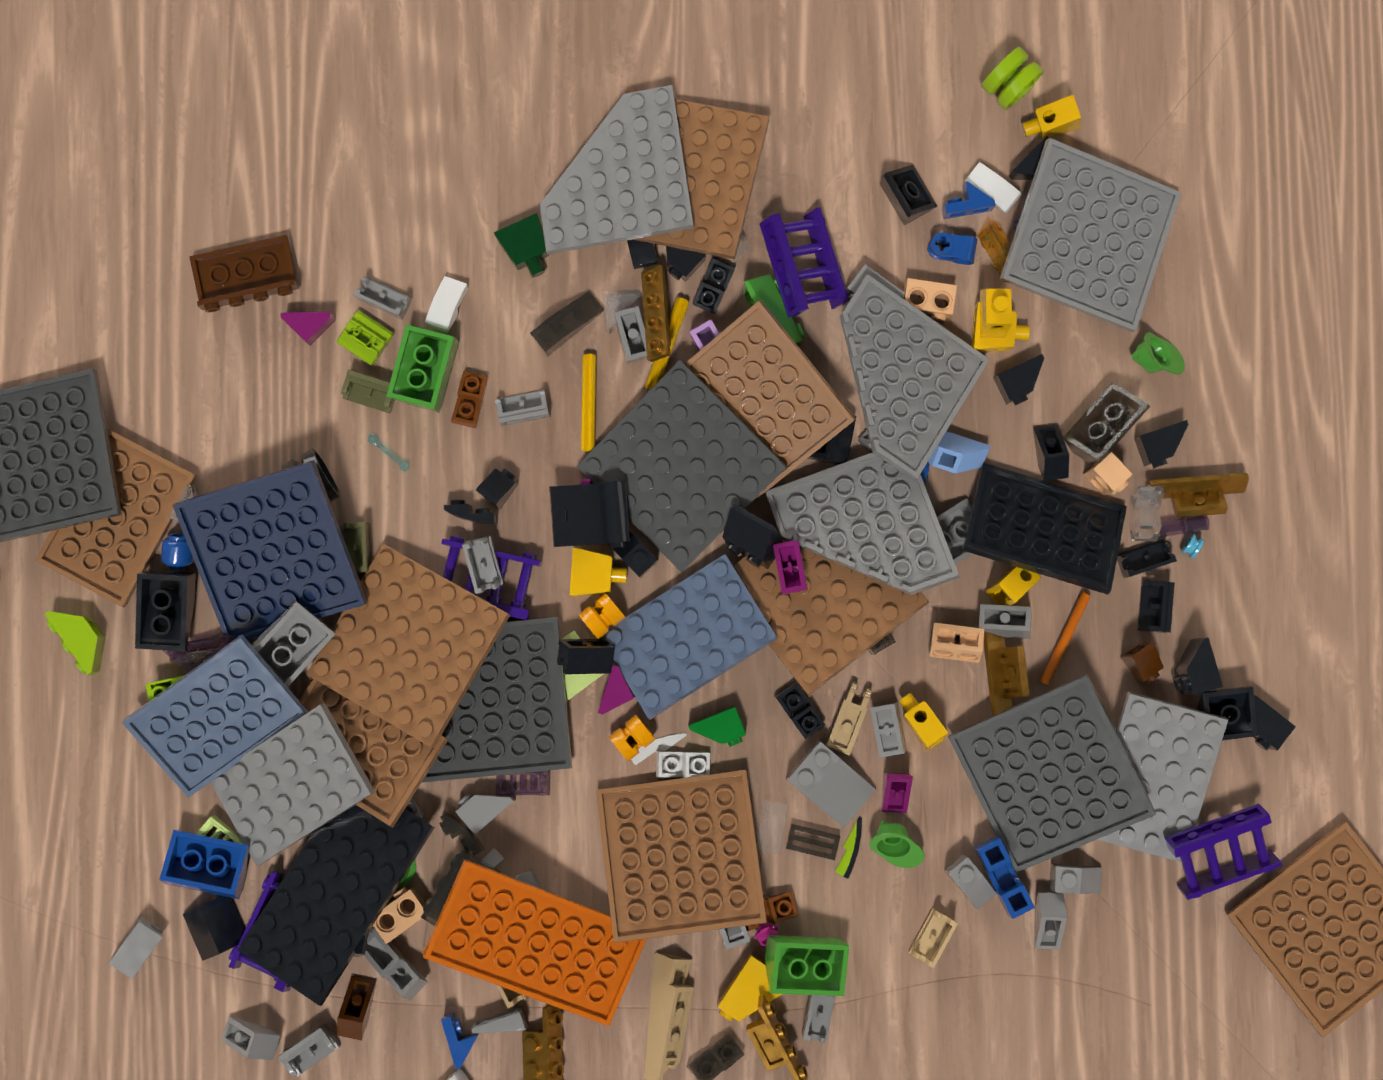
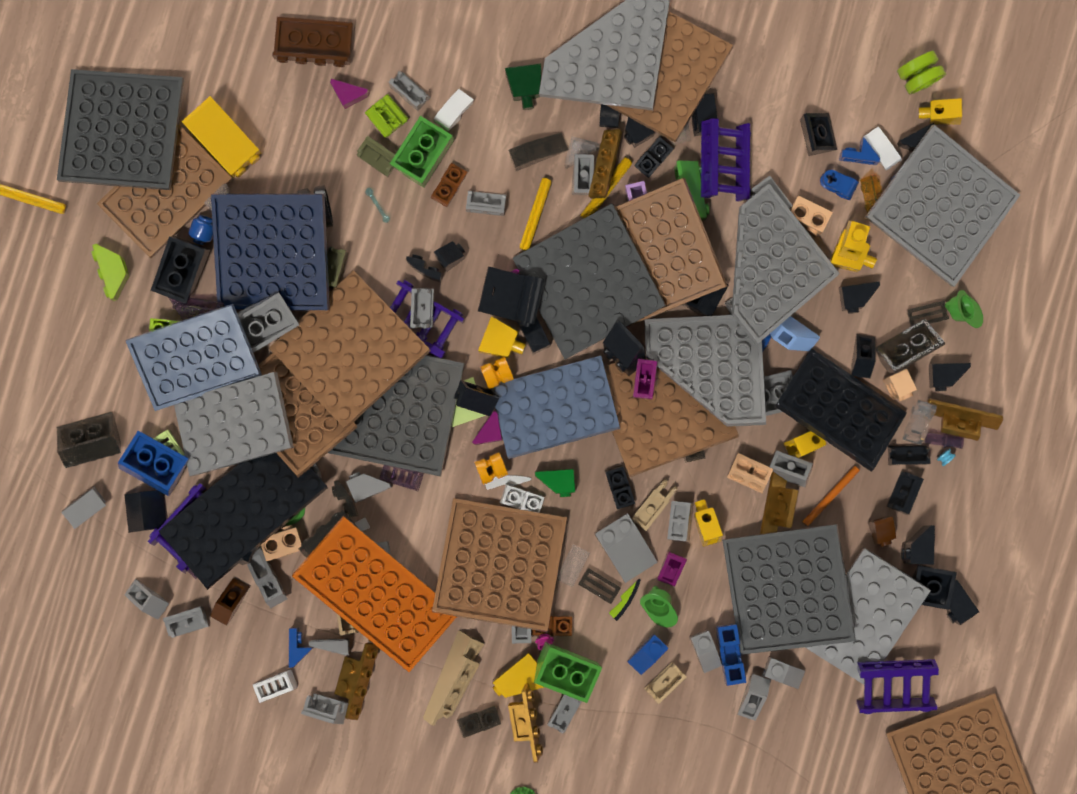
camera: 15 degrees right, 0 degrees up
none -> clear smoke slope [57,412,121,468]
none -> yellow slope [181,96,262,179]
none -> blue slope [627,634,669,675]
none -> black hinge [691,93,718,136]
none -> clear smoke tile [906,301,949,329]

